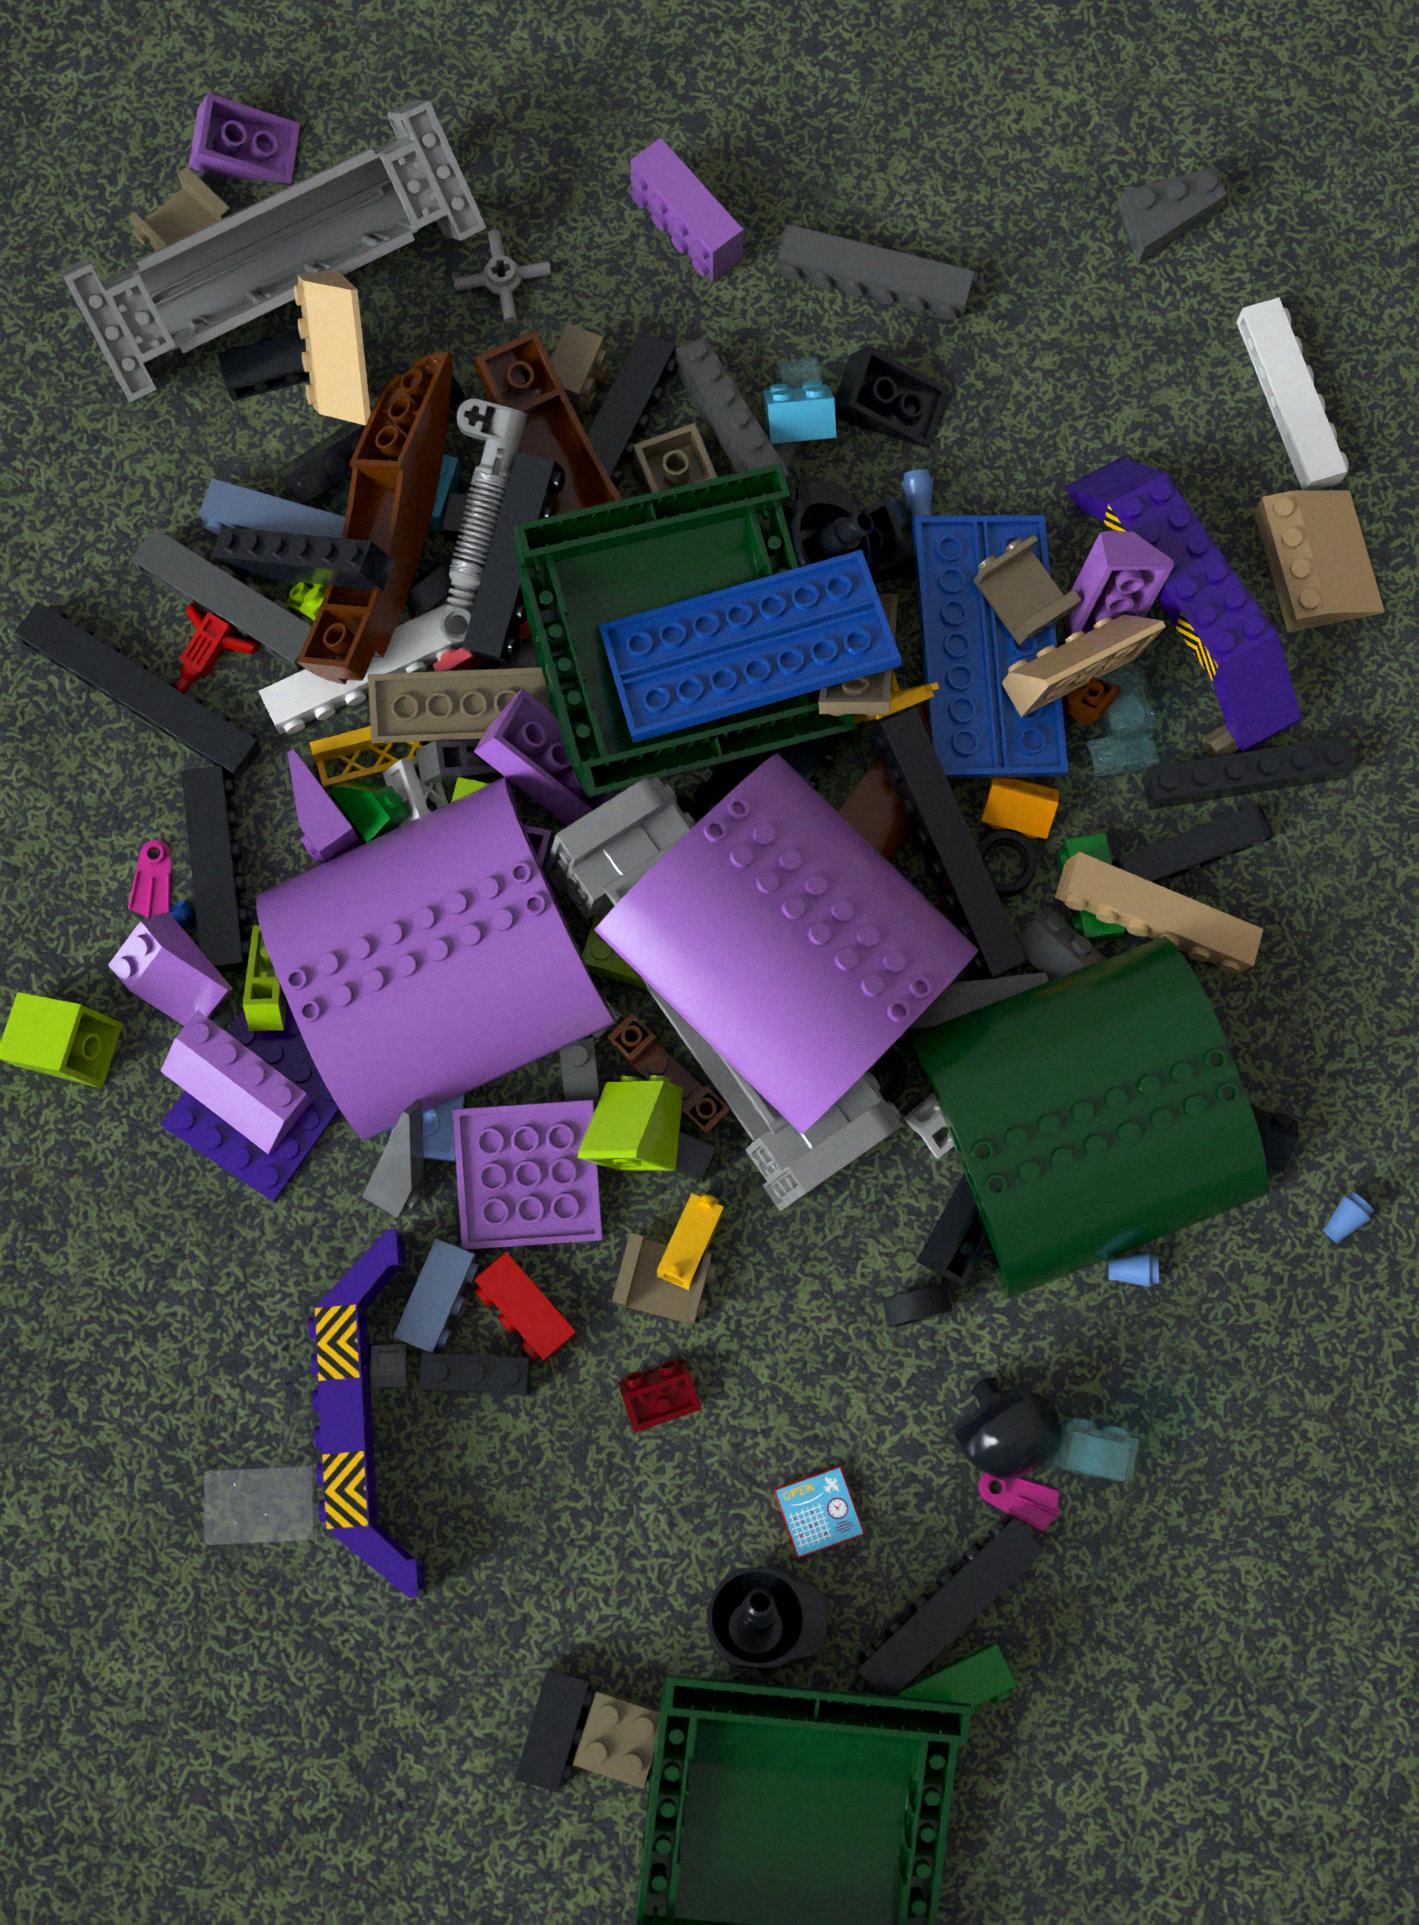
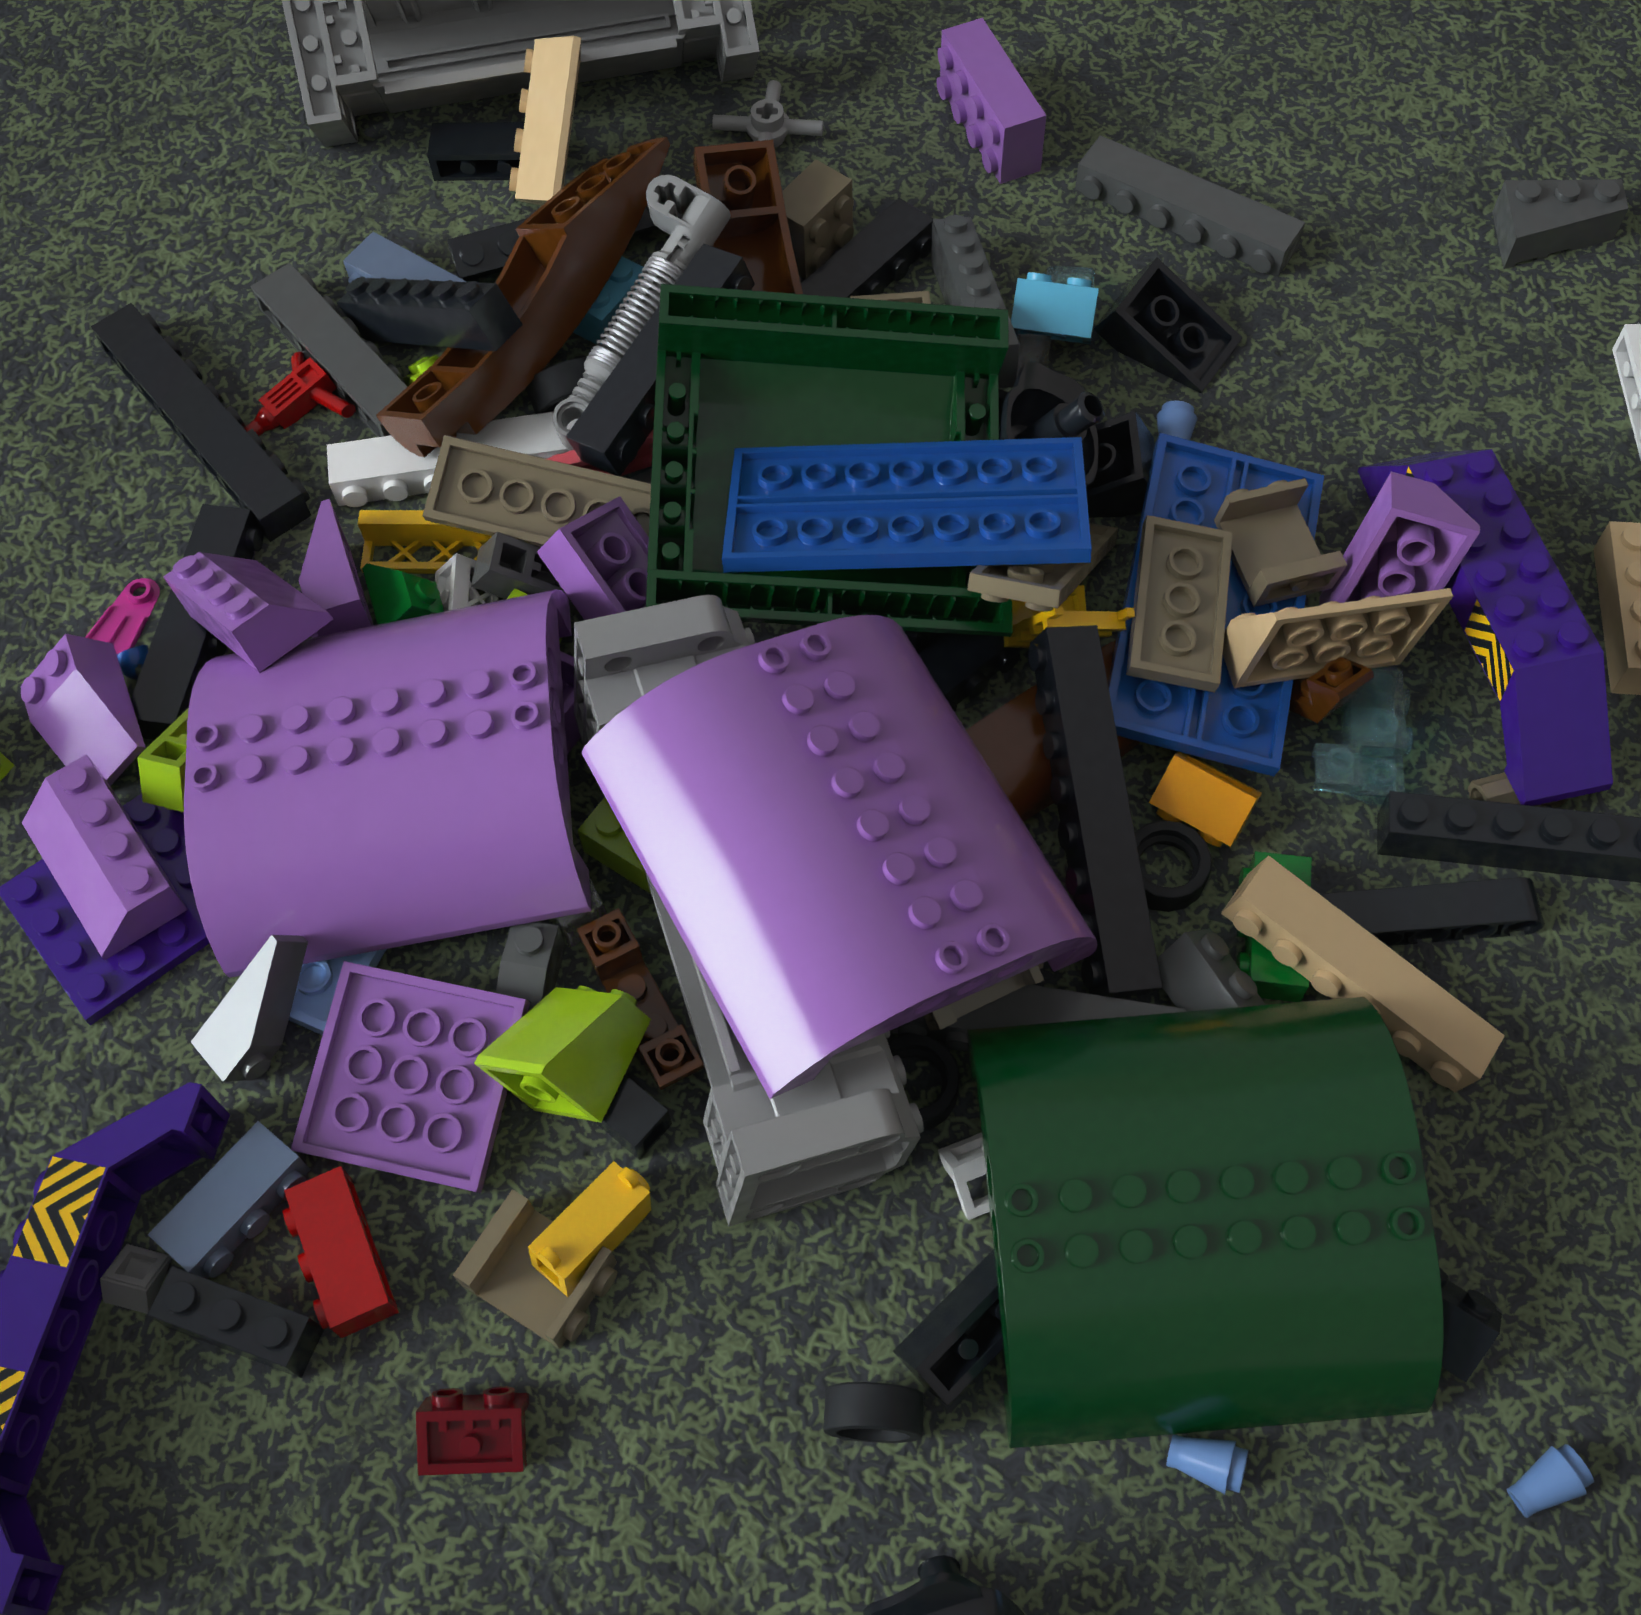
camera: 20 degrees right, 15 degrees down
none -> medium lavender slope [163,552,333,673]
none -> dark tan plate [1126,515,1233,693]

